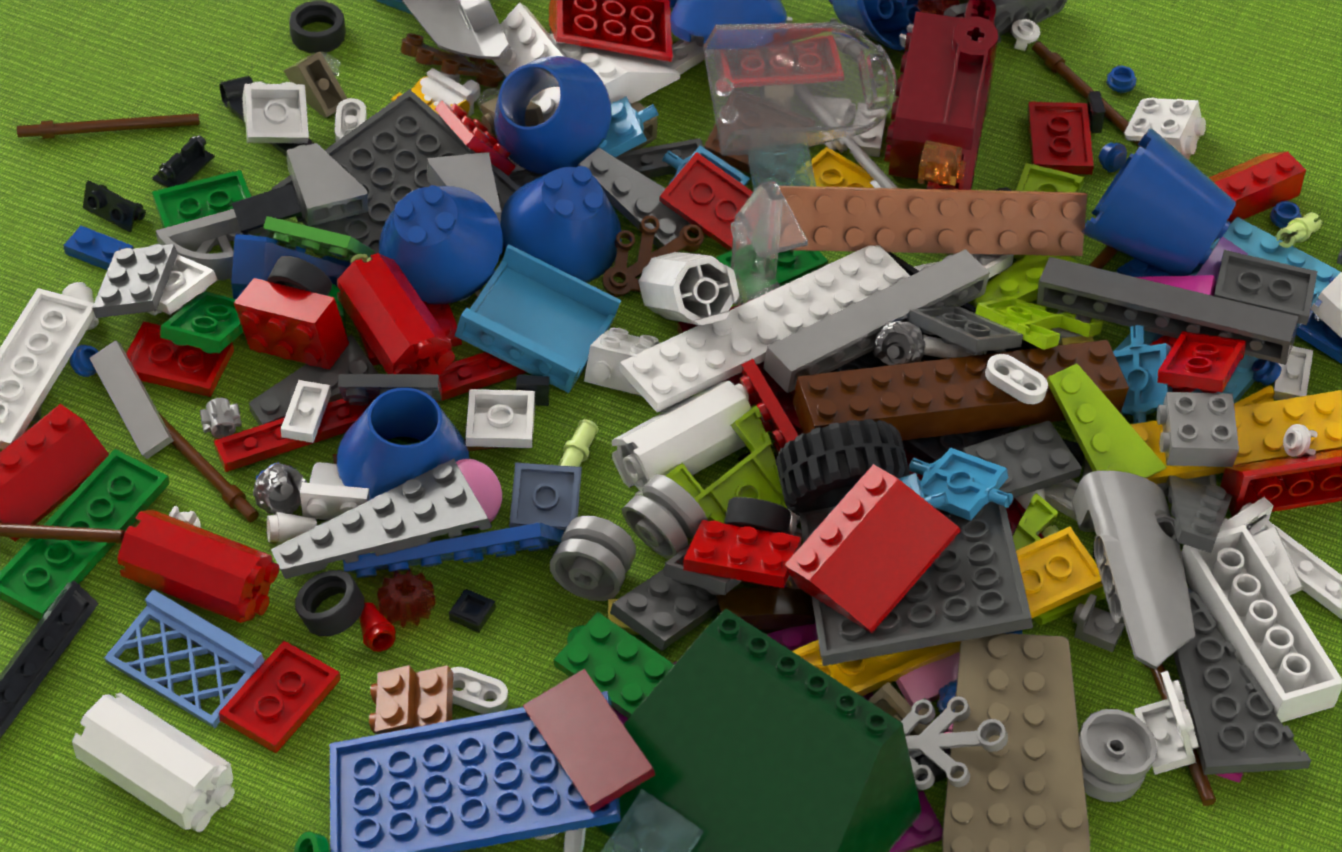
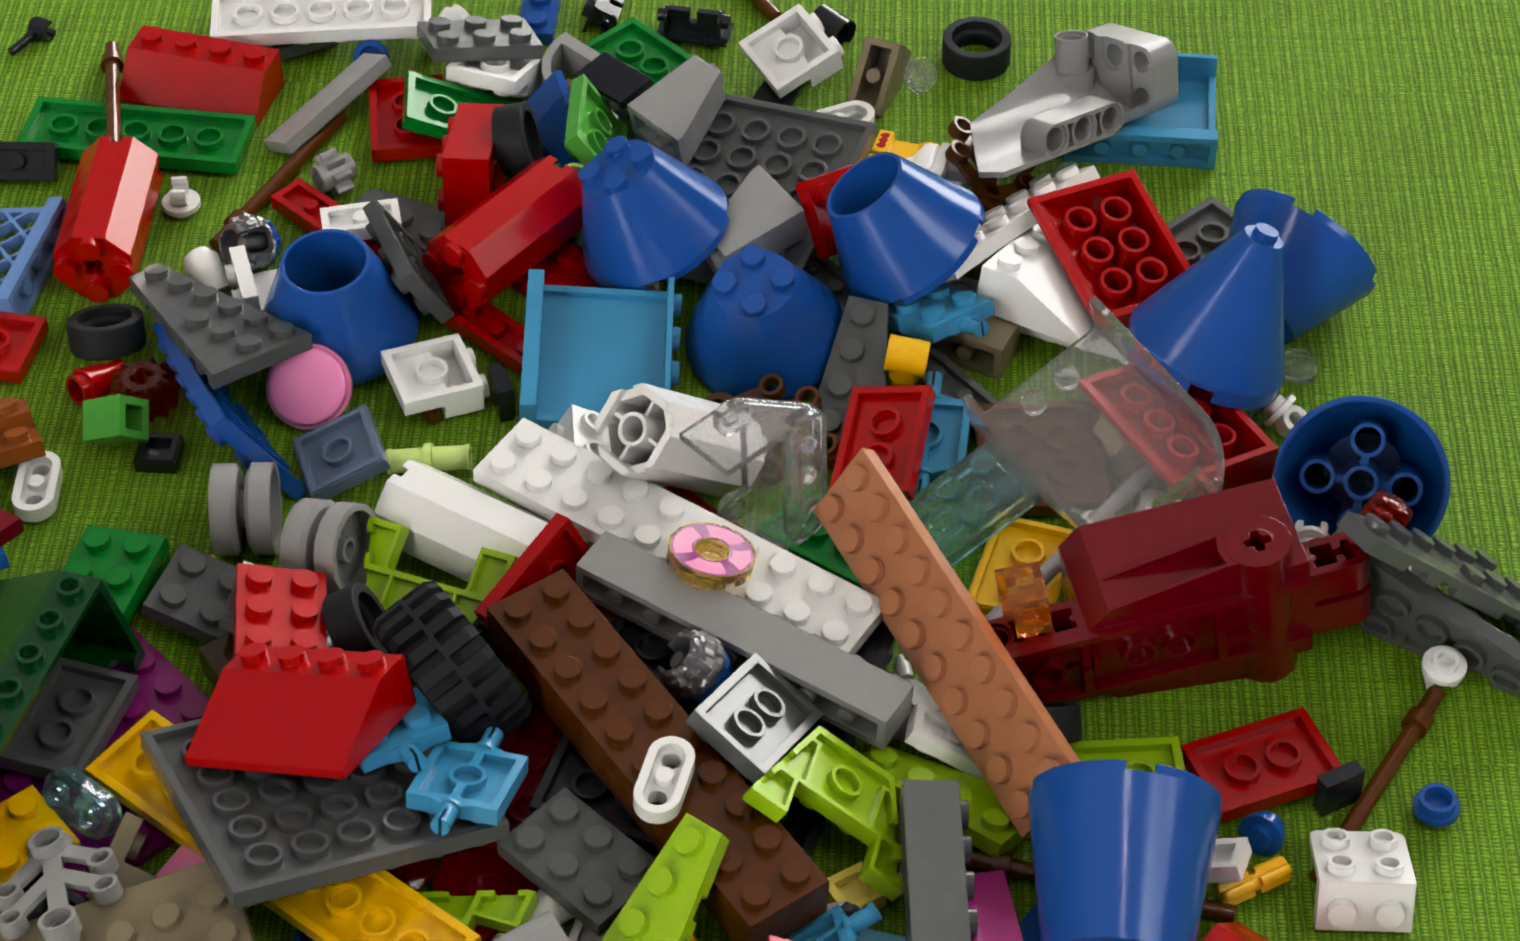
camera: 70 degrees right, 5 degrees down
none -> bright green brick [82,394,149,447]
none -> tile [666,522,756,590]
none -> yellow pin [883,334,931,386]

